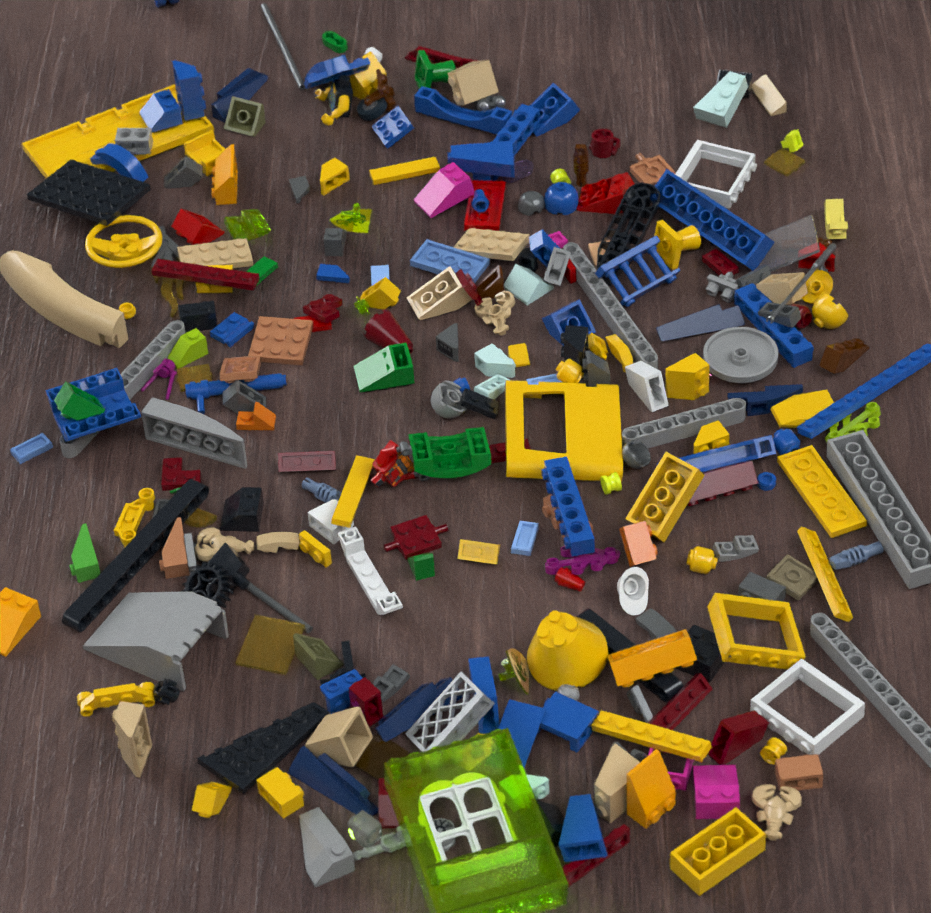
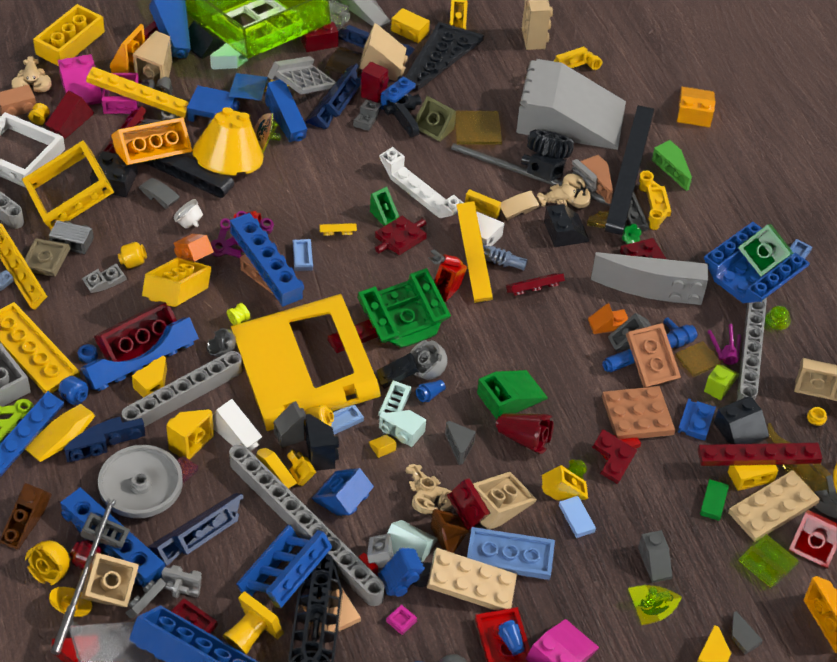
camera: 155 degrees right, 5 degrees up
blue tile [316,264,350,283] -> none

